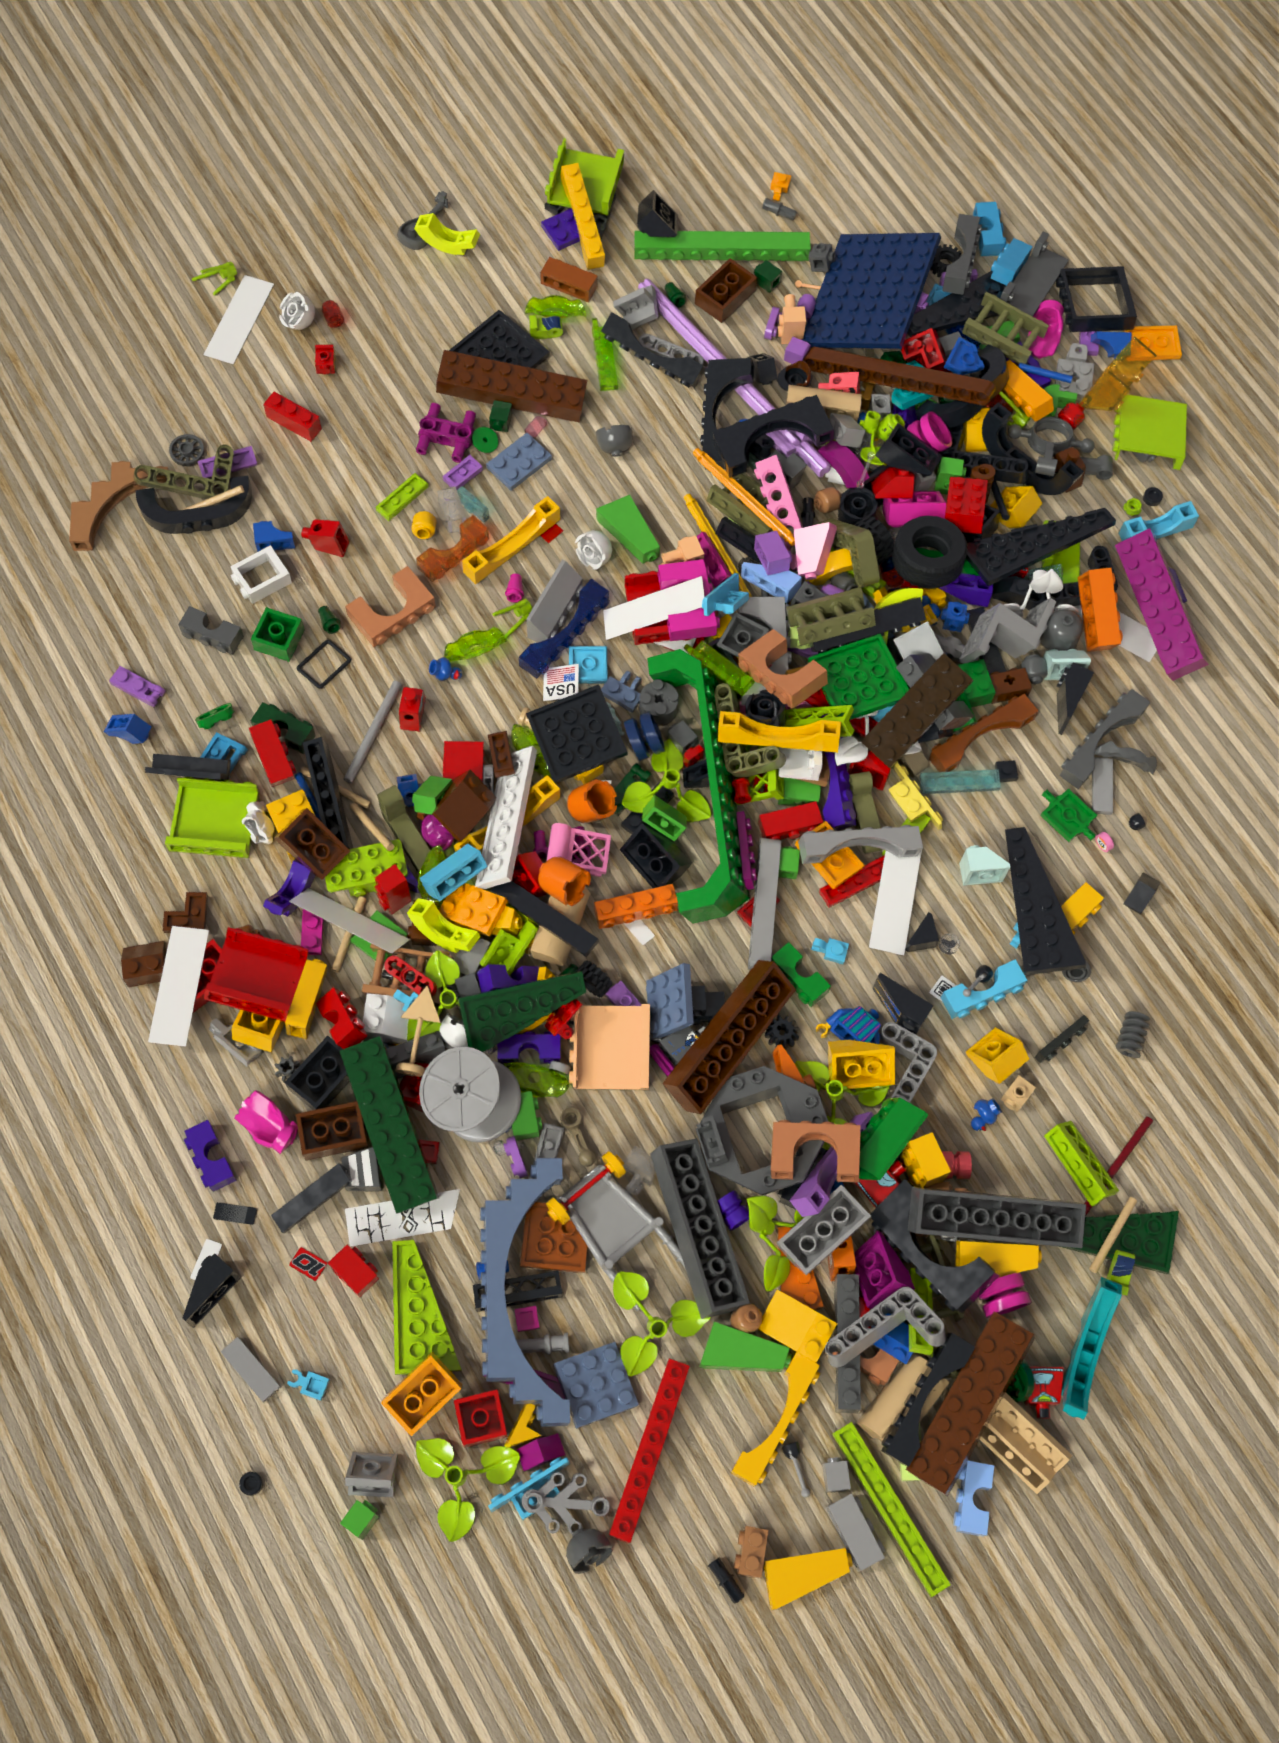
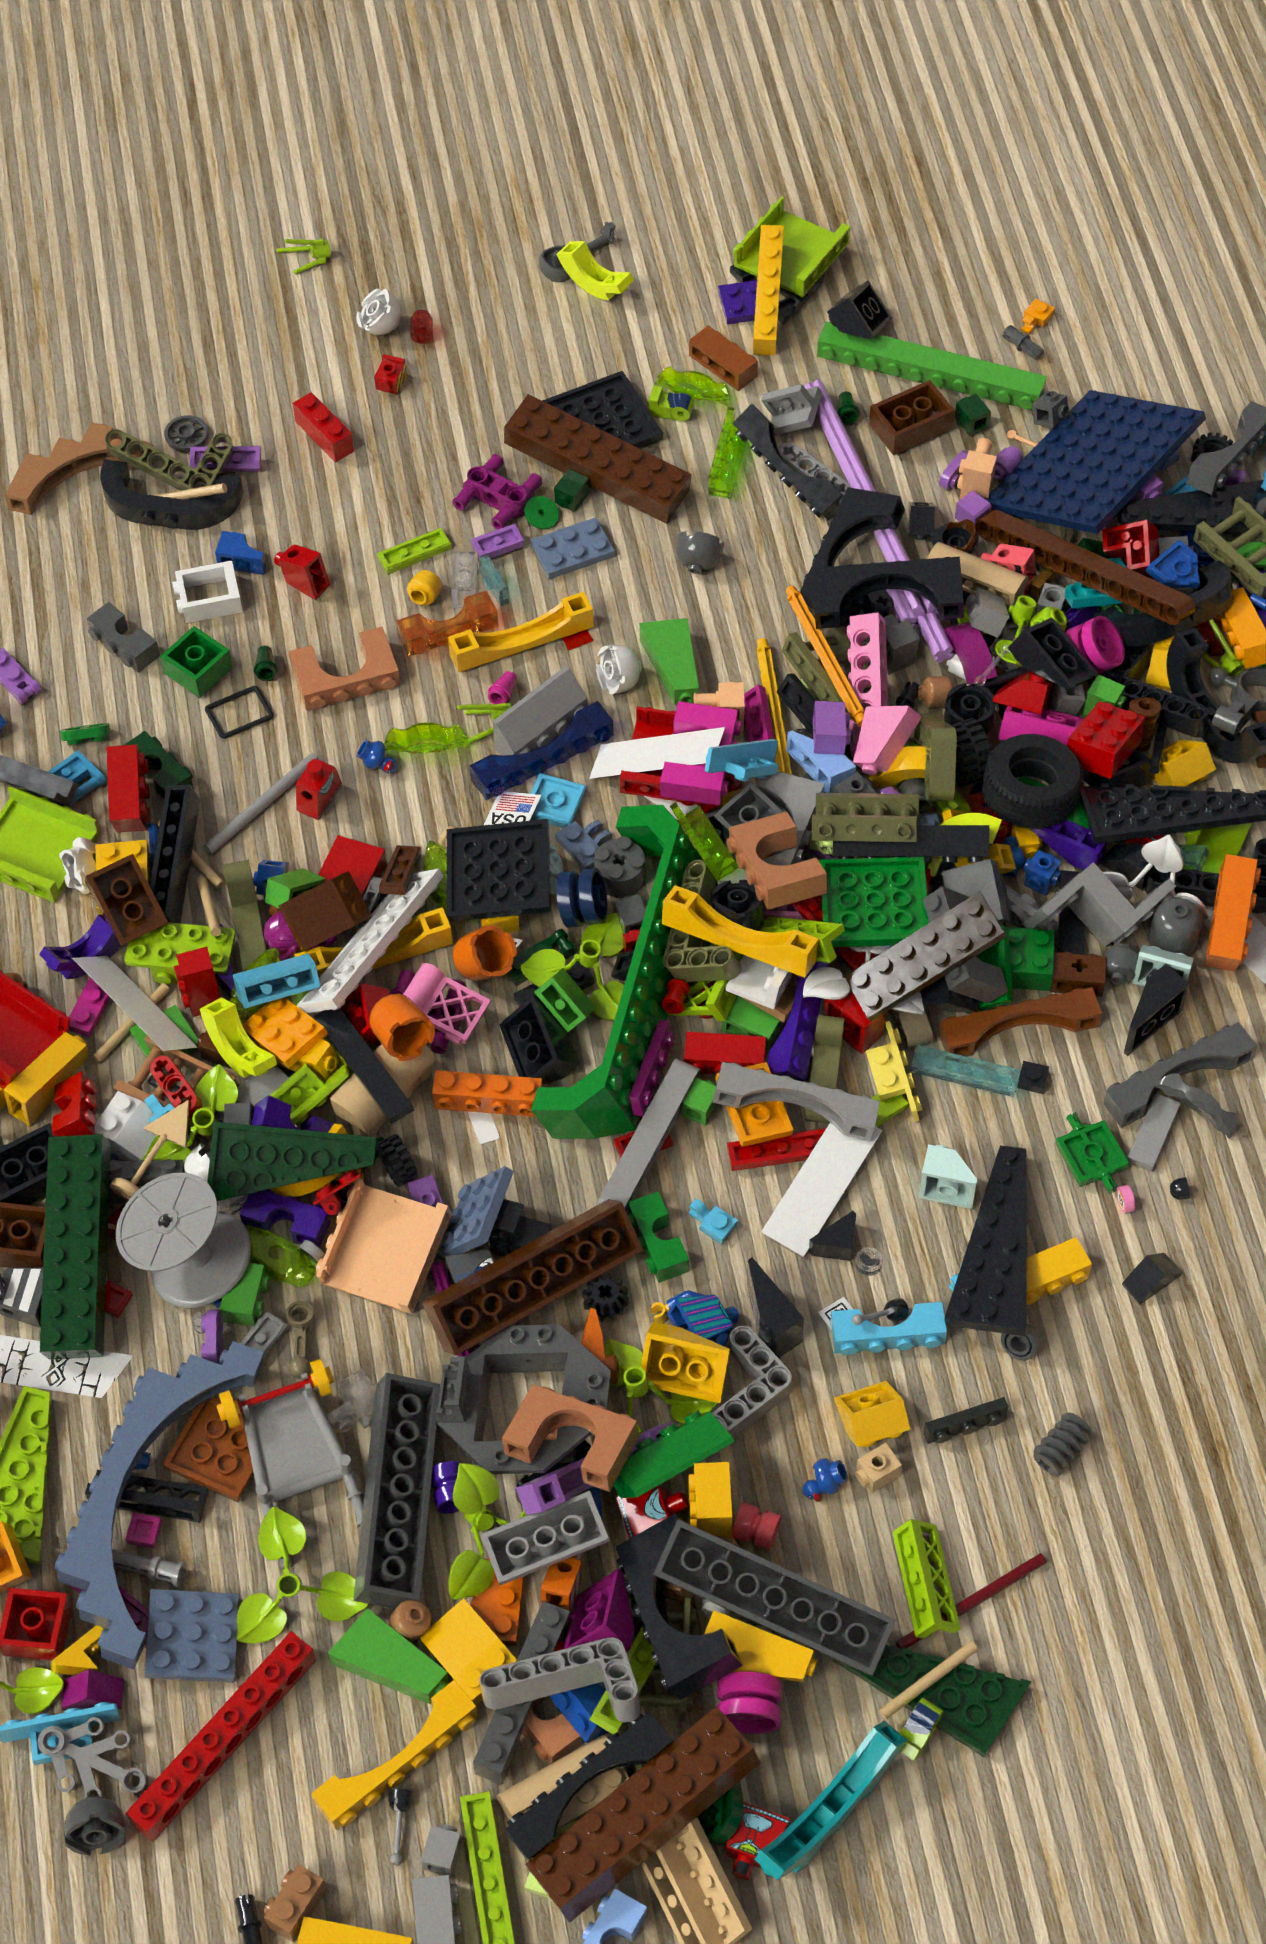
camera: 25 degrees right, 10 degrees down
white sticker [203,275,274,364] -> none
clear pink piece [525,416,547,438] -> none

